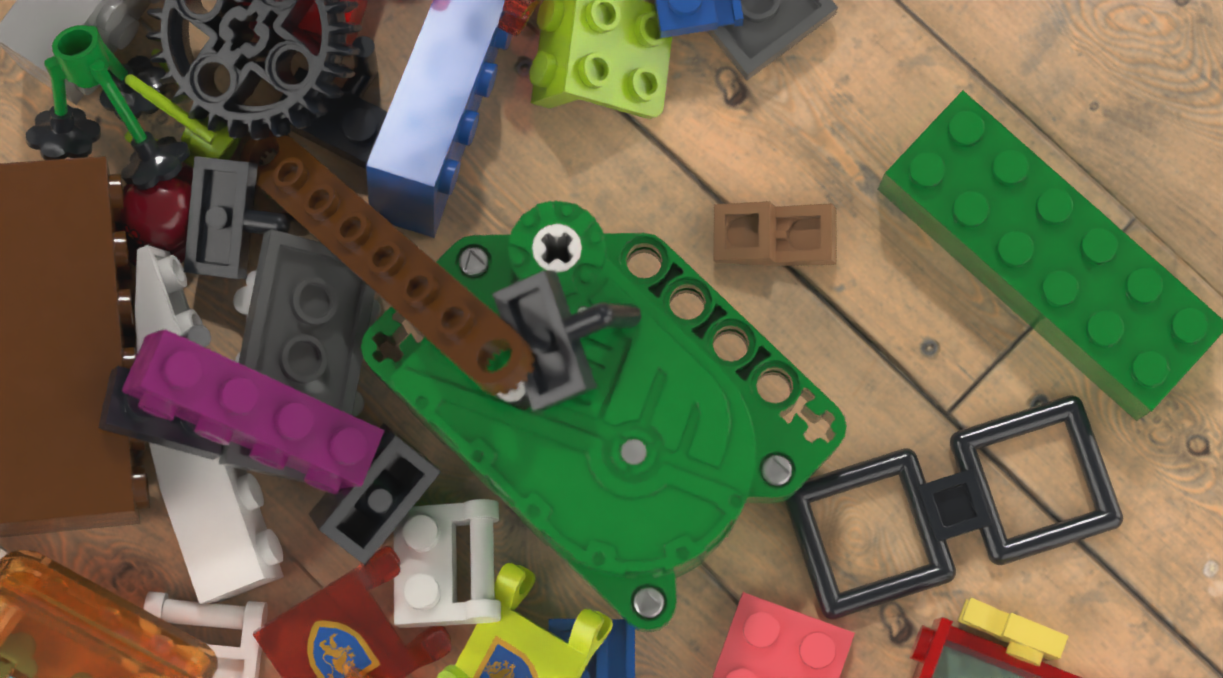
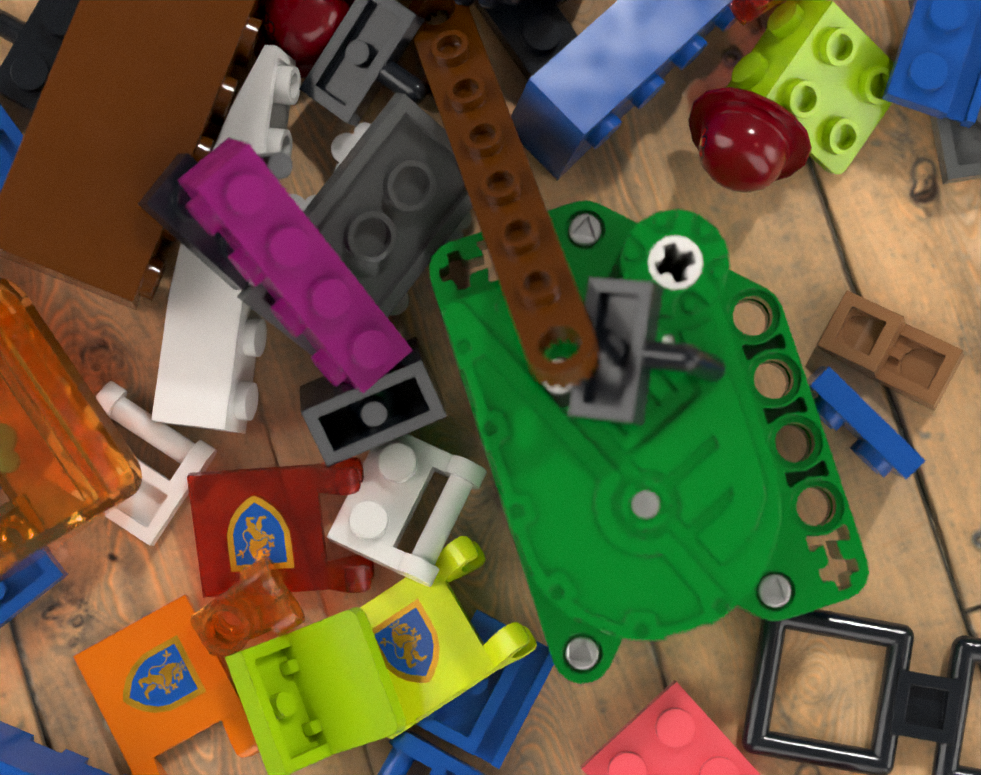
camera: 25 degrees right, 5 degrees up
none -> dark red hat [688,87,812,193]
none -> blue plate [807,366,926,480]

